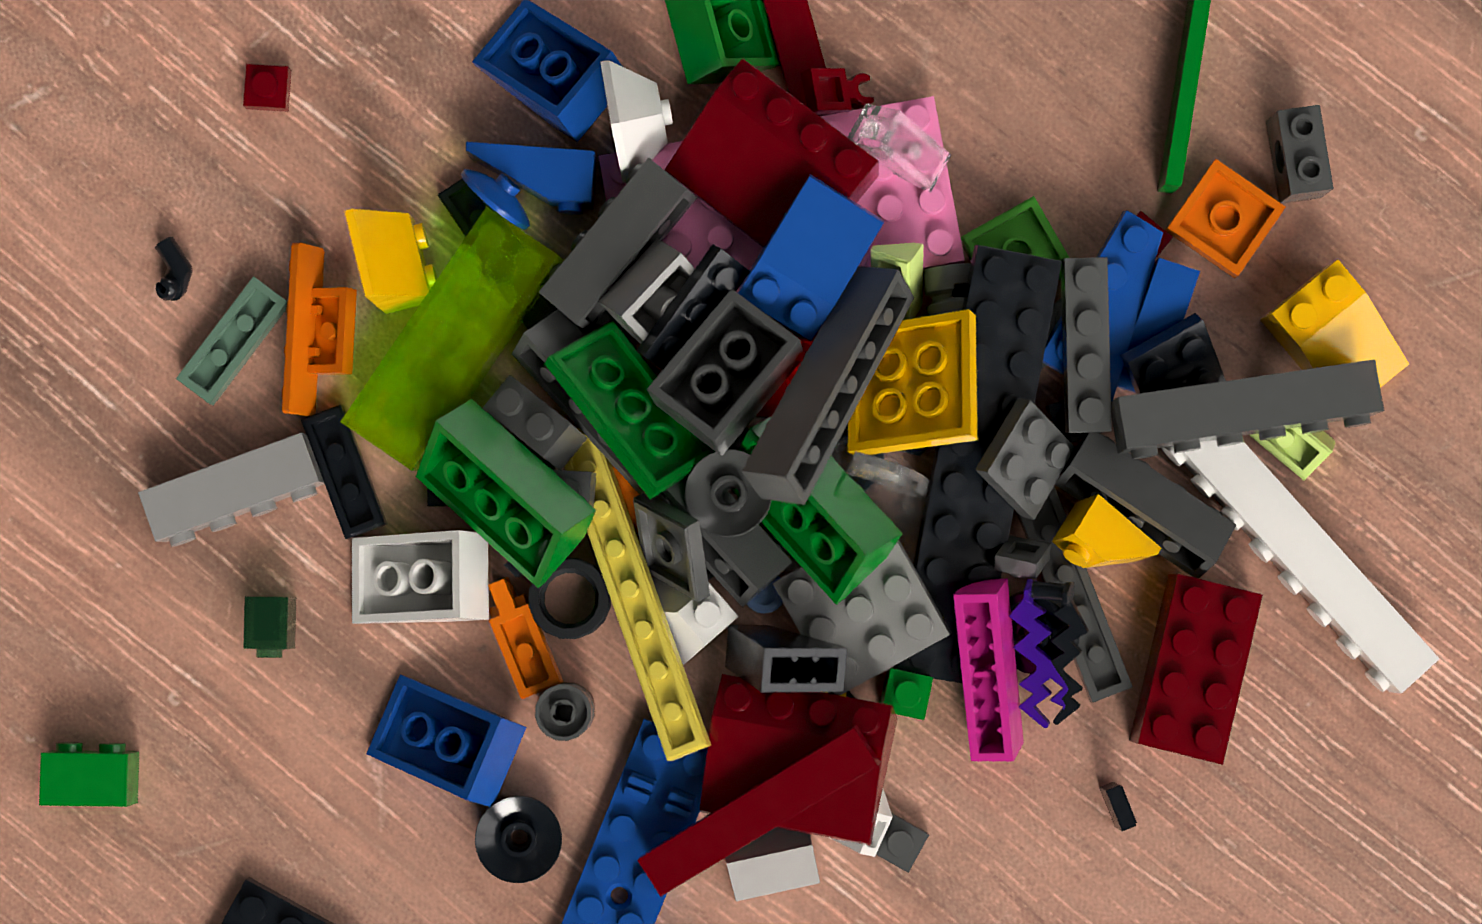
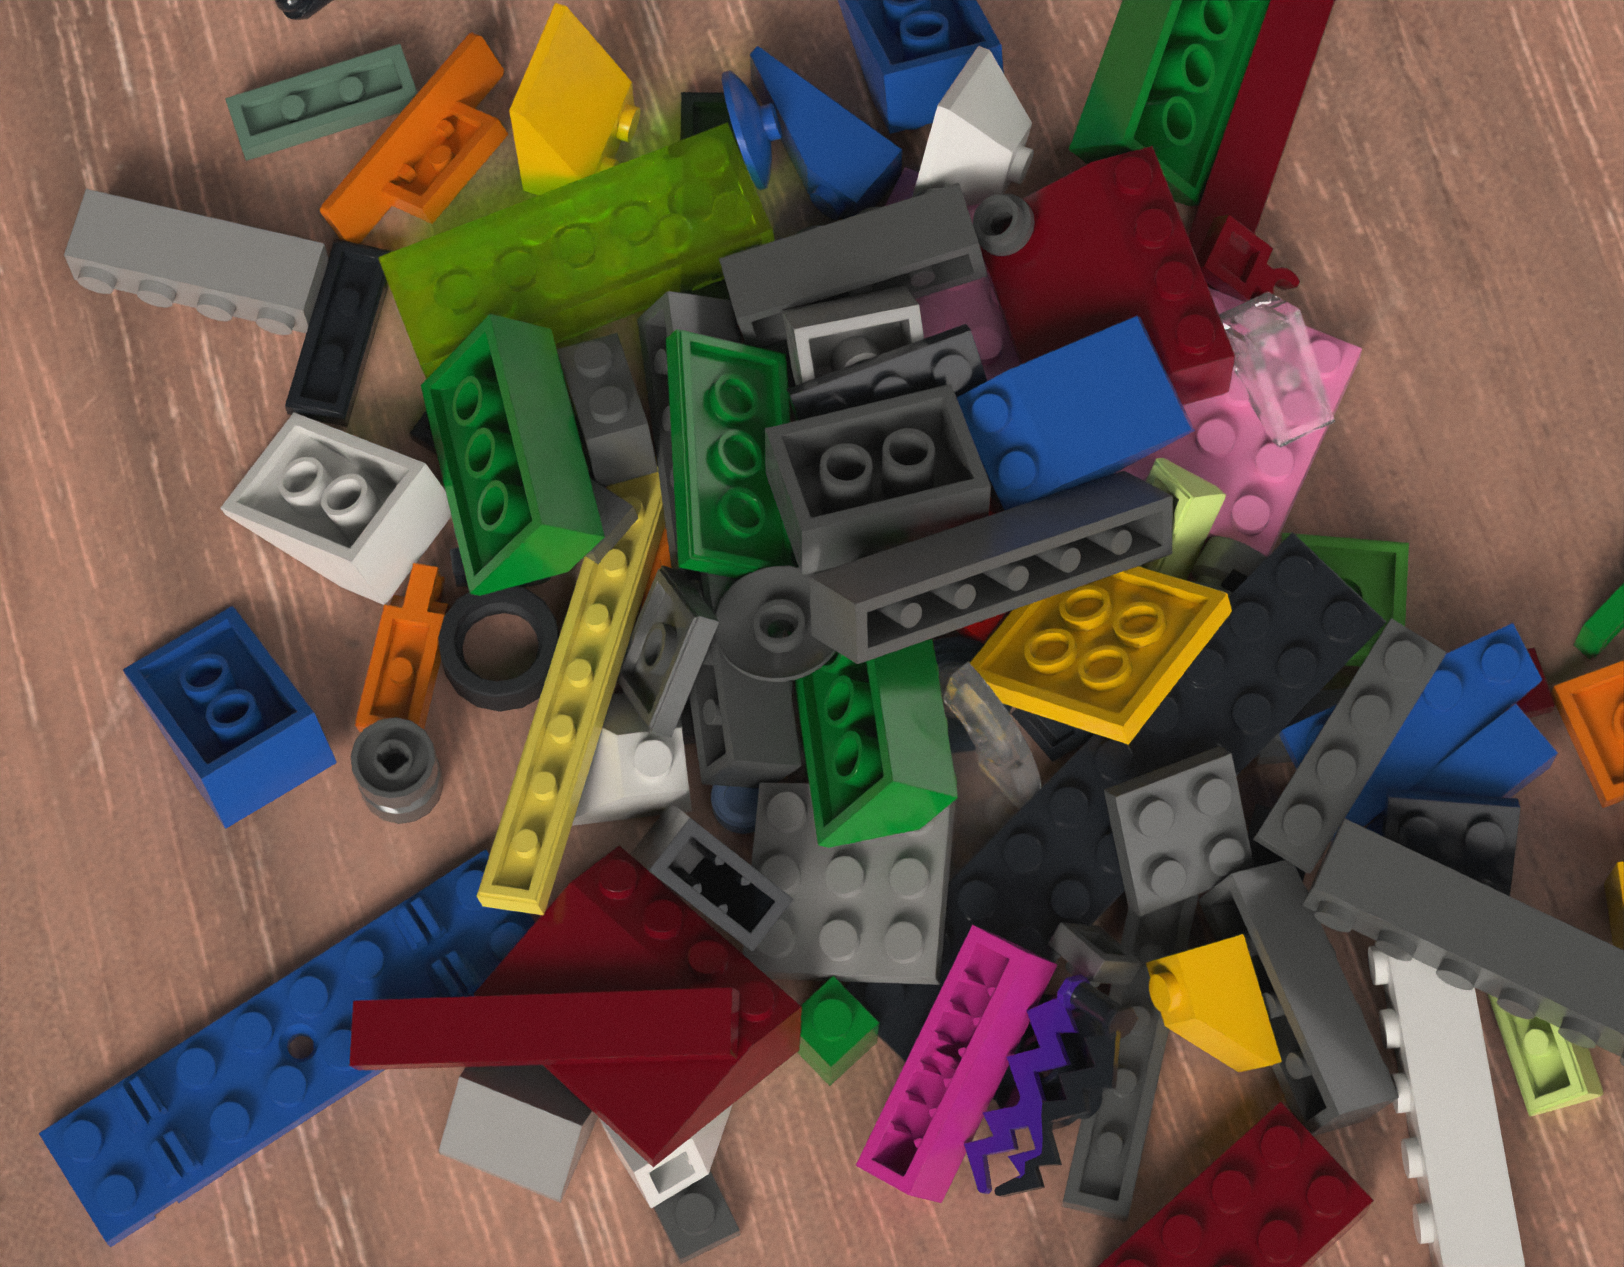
camera: 35 degrees right, 15 degrees down
clear green brick [243,596,297,658] -> none
black dish [475,796,562,883] -> none
none -> dark grey plate [973,194,1035,256]

